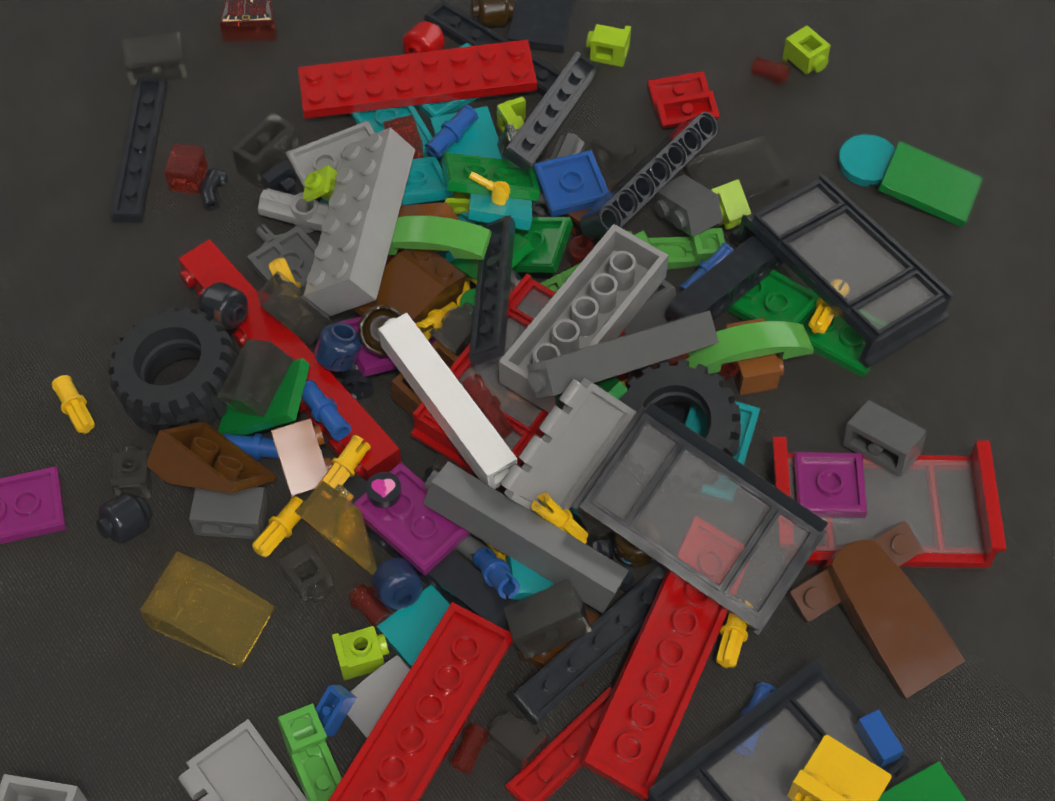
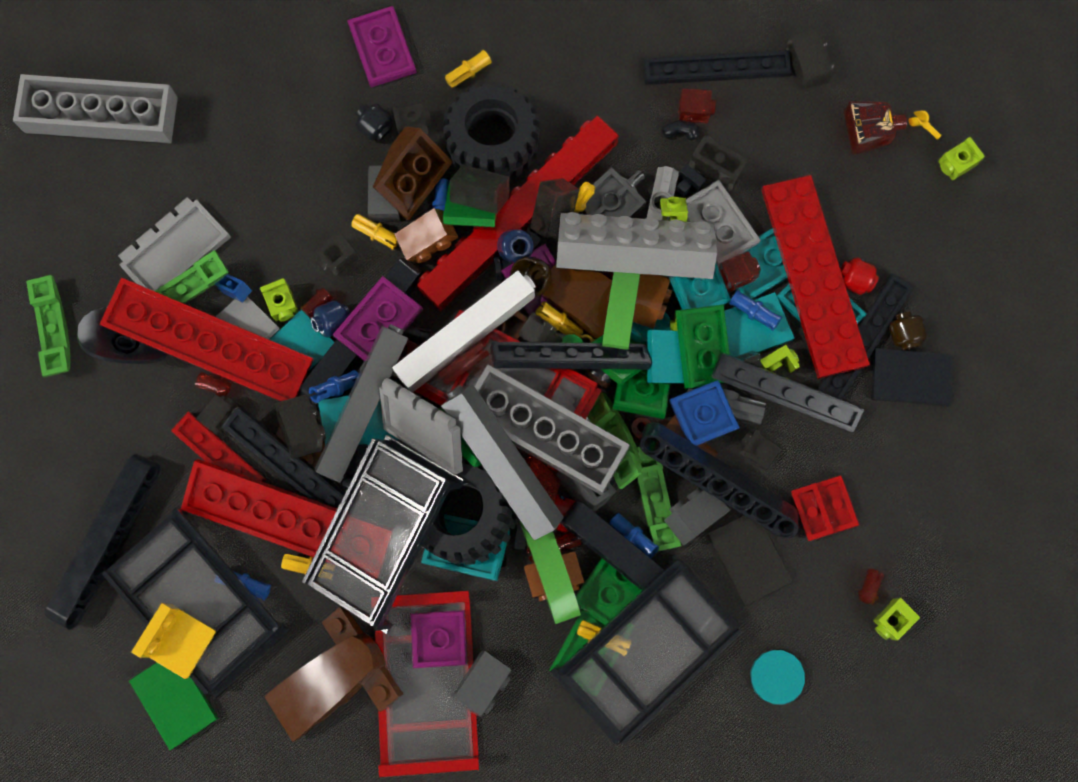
camera: 85 degrees right, 20 degrees up
clear yellow slope [140,551,275,668] -> none
black head [199,282,248,330] -> none
clear yellow slope [296,481,377,575] -> none
blue pin [302,380,351,441] -> none
yellow axle [316,435,371,500] -> none
black tile [366,472,402,508] -> none
yellow hand [469,171,510,205] -> none
yellow axle [531,492,588,544] -> none
lime brick [586,24,631,67] -> none
lime brick [711,179,751,230] -> none
blue piece [855,710,904,768] -> none
green tile [878,141,983,228] -> none

